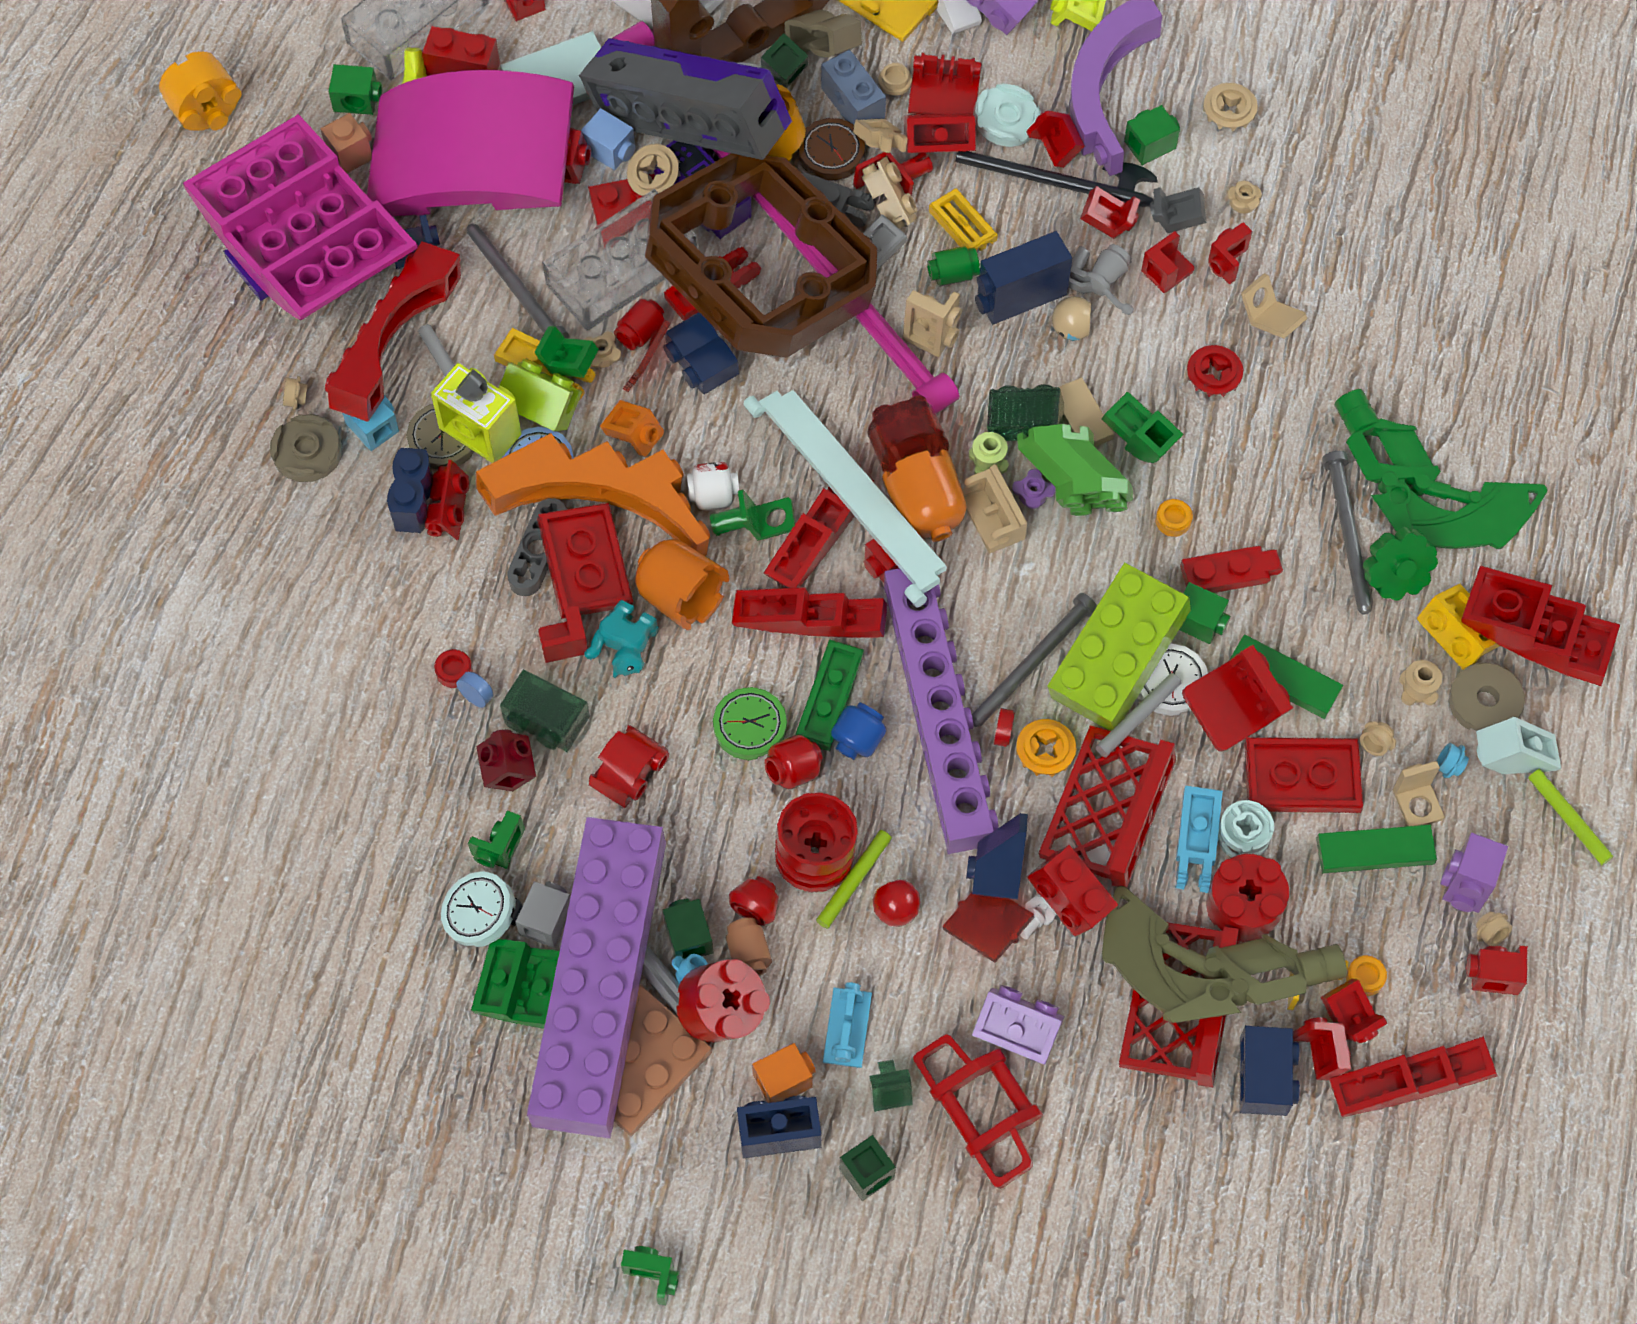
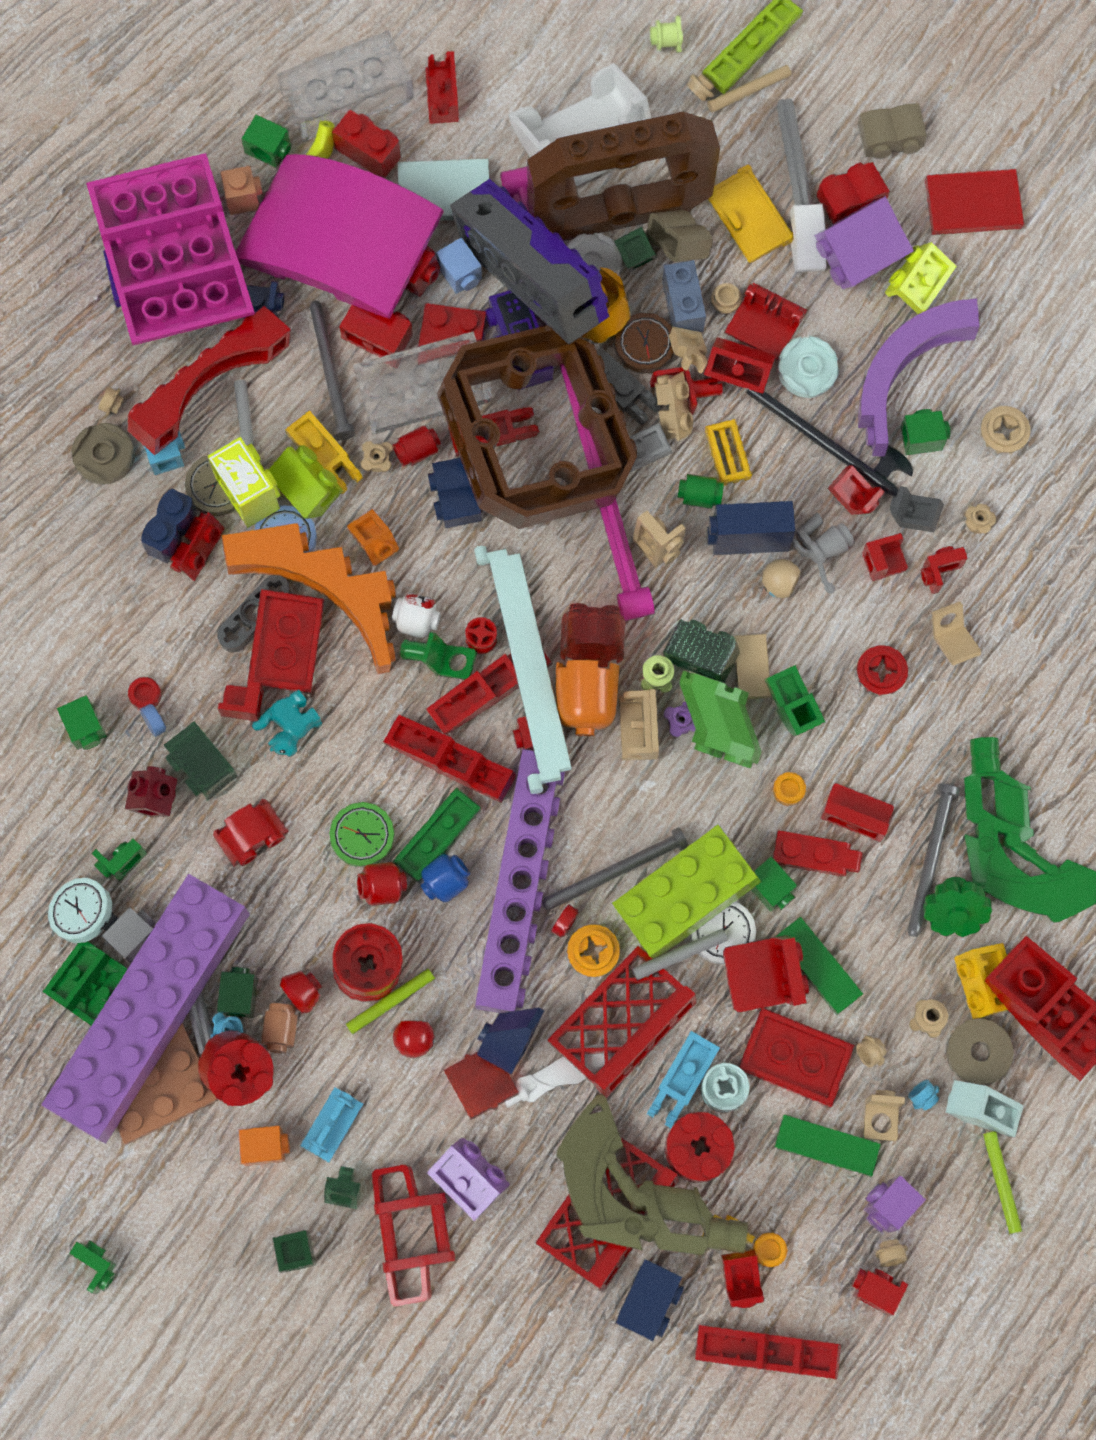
camera: 20 degrees right, 10 degrees up
light orange brick [159,51,242,131] -> none
dark grey hinge [455,369,488,402] -> none
green bracket [535,326,599,378] -> none
clear red piece [622,320,671,392] -> none
tan gear [627,144,681,199] -> none
orange cylinder [635,539,729,630] -> none
dark blue brick [737,1096,822,1159] -> none
red bracket [1026,111,1085,168] -> none
red brick [1027,844,1118,936] -> none
red bracket [1293,1017,1351,1081] -> none
none -> green brick [57,695,107,750]
none -> red brick [339,305,413,365]
none -> red wheel [465,617,497,655]
none -> red panel [820,783,894,842]

